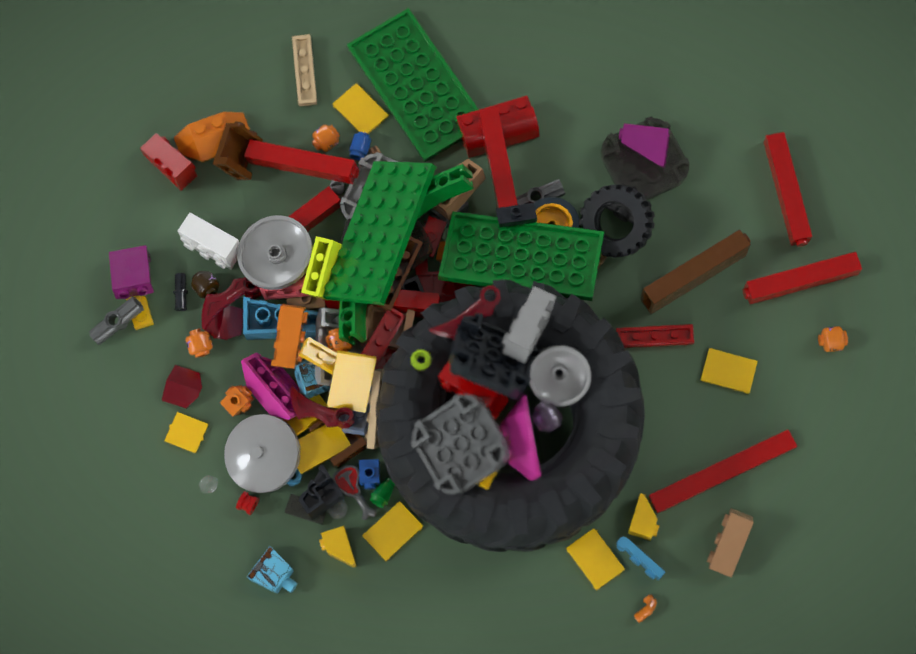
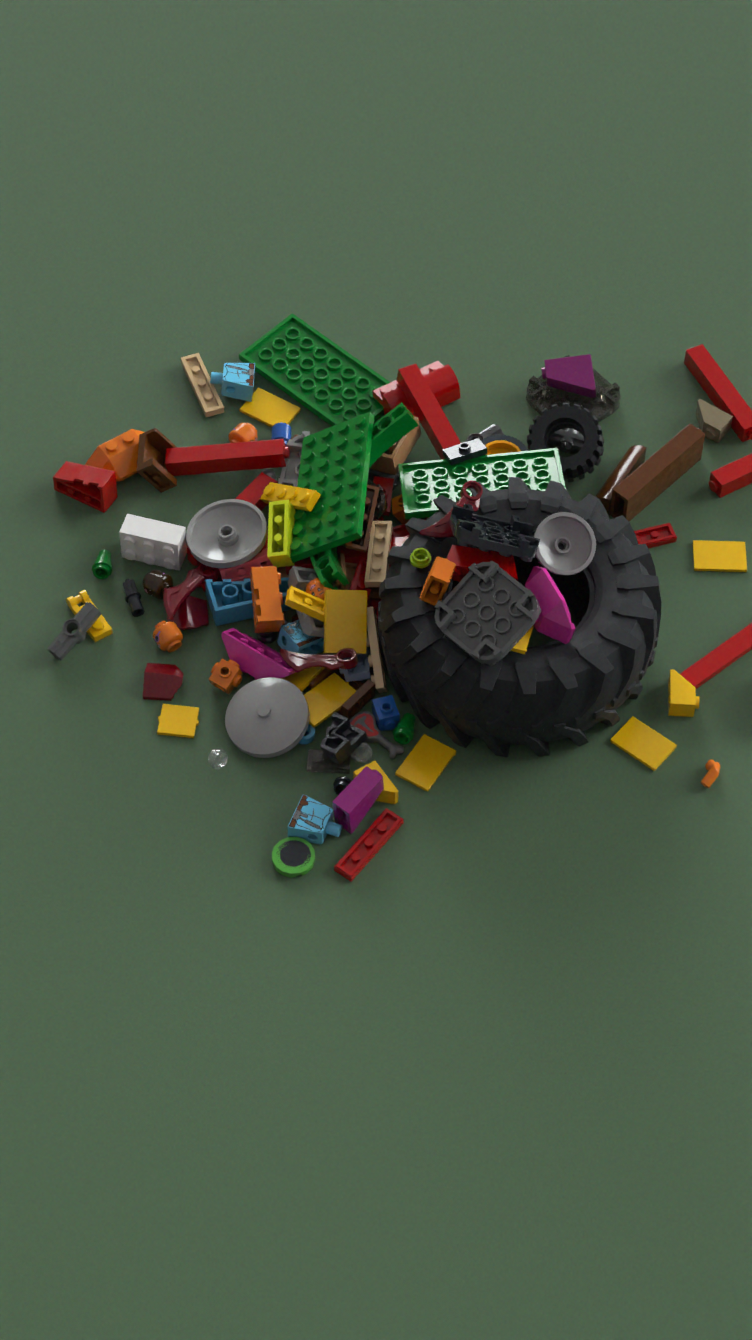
camera: 20 degrees left, 20 degrees down
magenta panel [109,245,154,299] -> none
red wheel [236,491,259,515] -> none
light grey wedge [502,286,556,363] -> none
clear purple head [532,401,562,433] -> none
dark azure plate [617,537,665,581] -> none
none -> green cone [92,549,112,579]
none -> medium azure torso [210,363,255,402]
none -> yellow plate [260,482,321,512]
none -> tile [272,837,315,878]
none -> magenta slope [332,766,384,834]
none -> black plate [333,776,352,795]
none -> red tile [334,808,404,882]
none -> tan plate [365,521,393,588]
none -> orange brick [419,557,456,605]
none -> reddish brown brick [595,445,647,514]
none -> dark tan slope [696,399,733,443]

